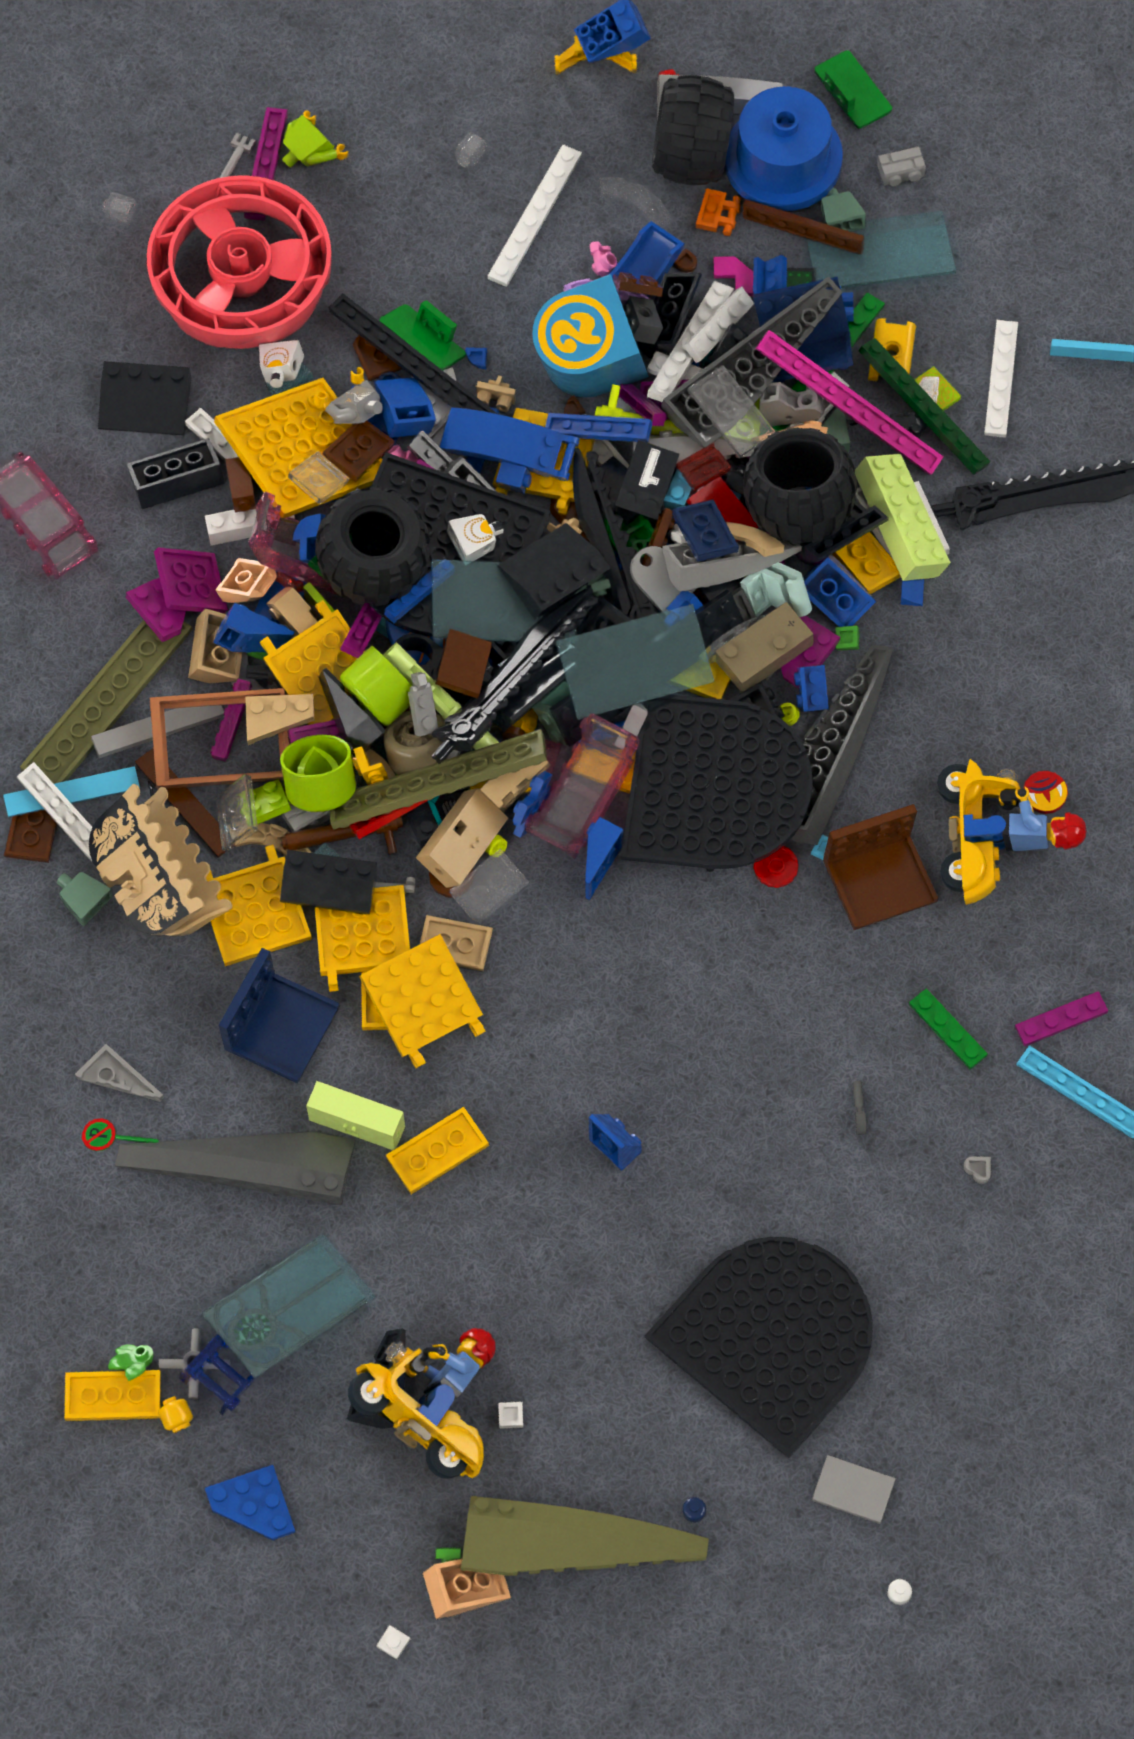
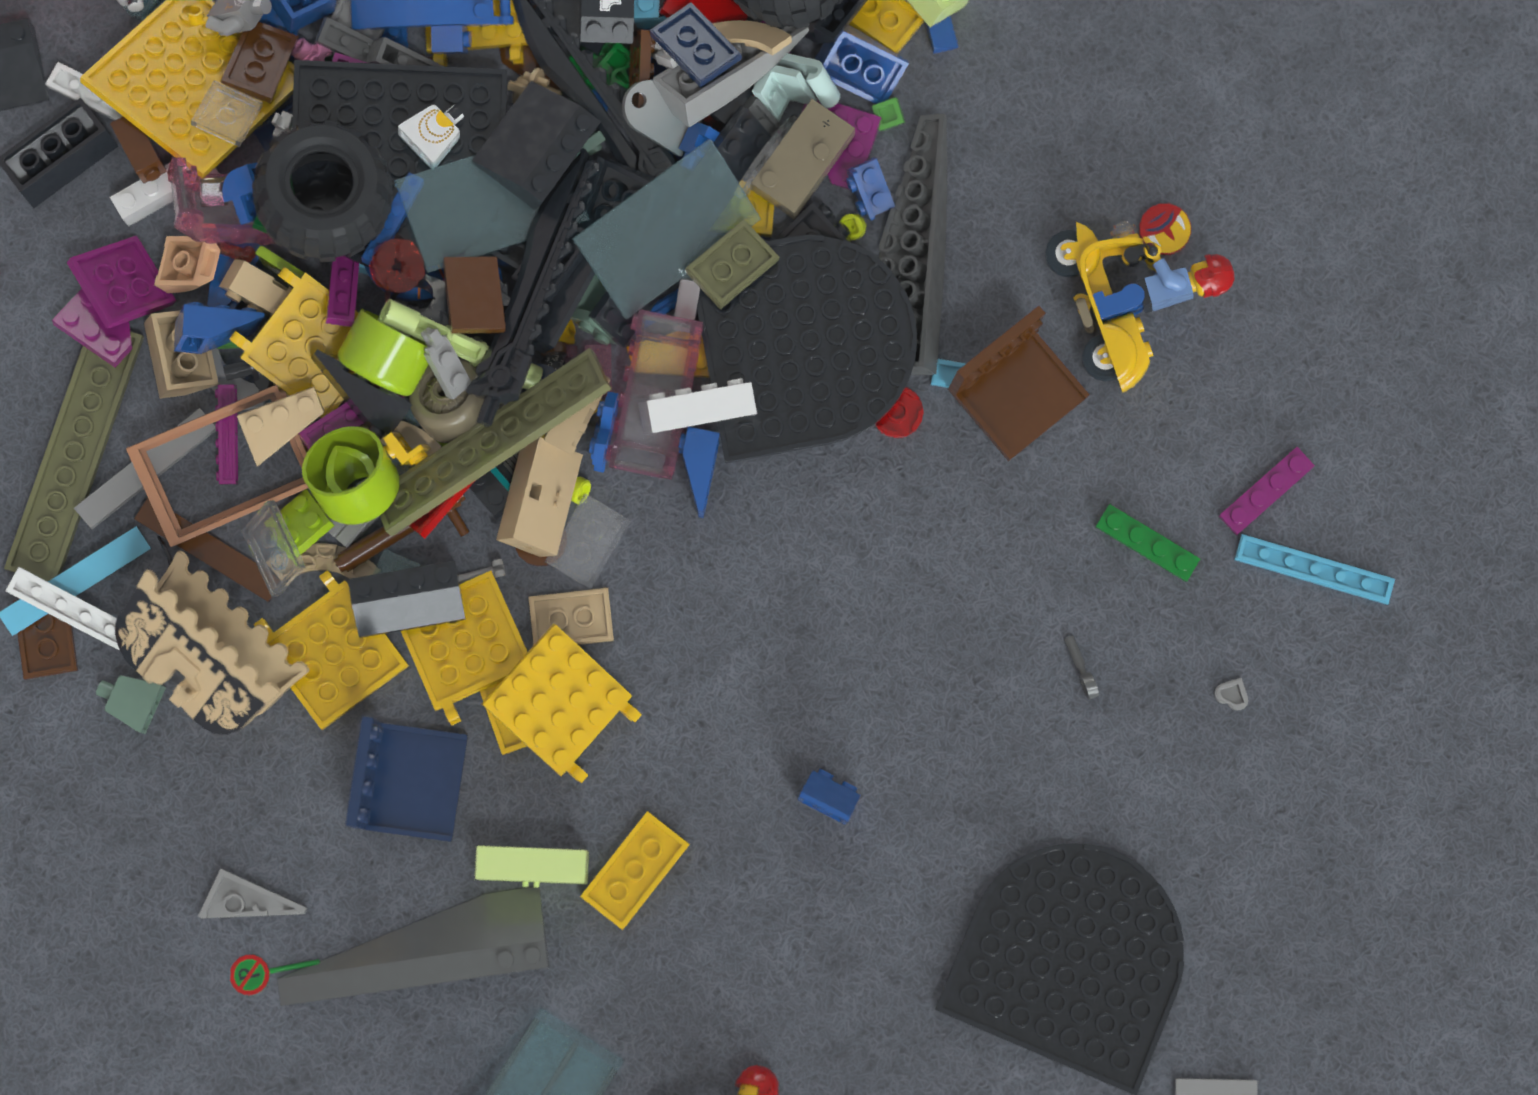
camera: 25 degrees left, 15 degrees up
none -> clear red plate [370,239,425,293]
none -> white wedge [638,378,757,434]
none -> olive tile [685,219,780,309]

